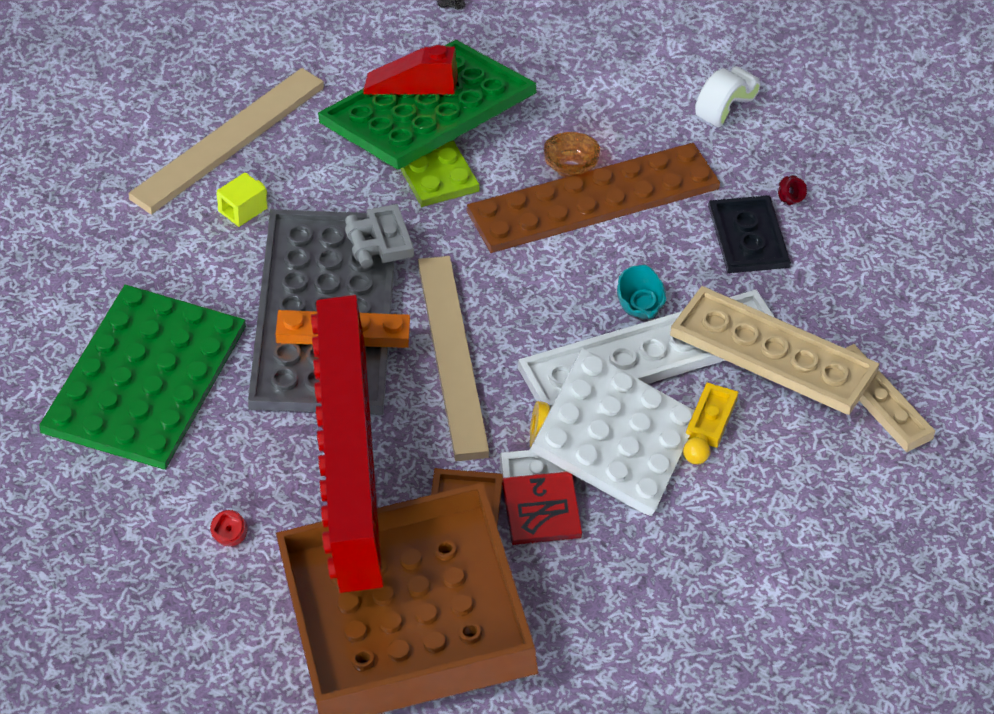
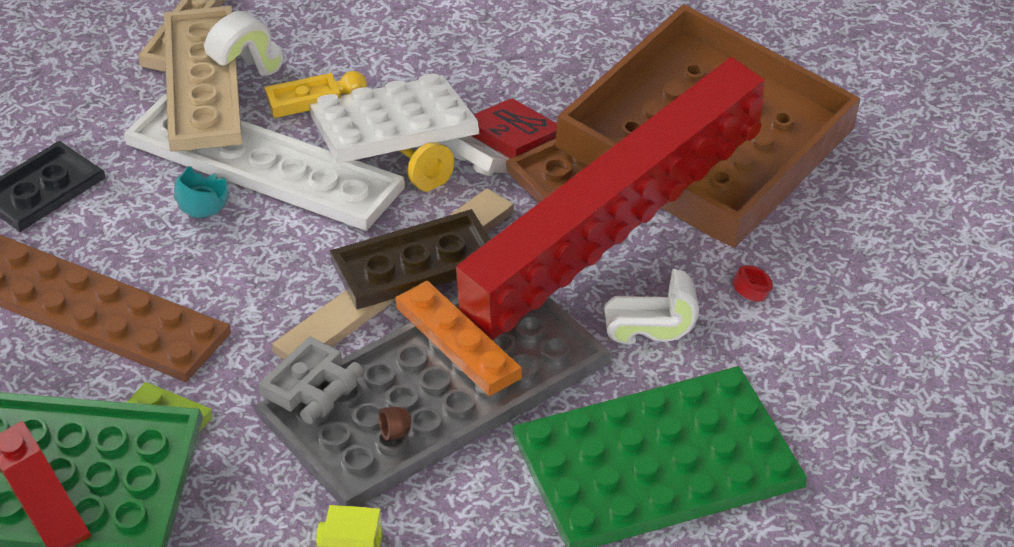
camera: 125 degrees left, 5 degrees down
clear orange piece [544,132,600,177] -> none
none -> white animal [204,11,283,76]
none -> dark brown plate [330,209,491,310]
none -> copper hinge [379,406,412,441]
none -> white animal [604,269,699,344]

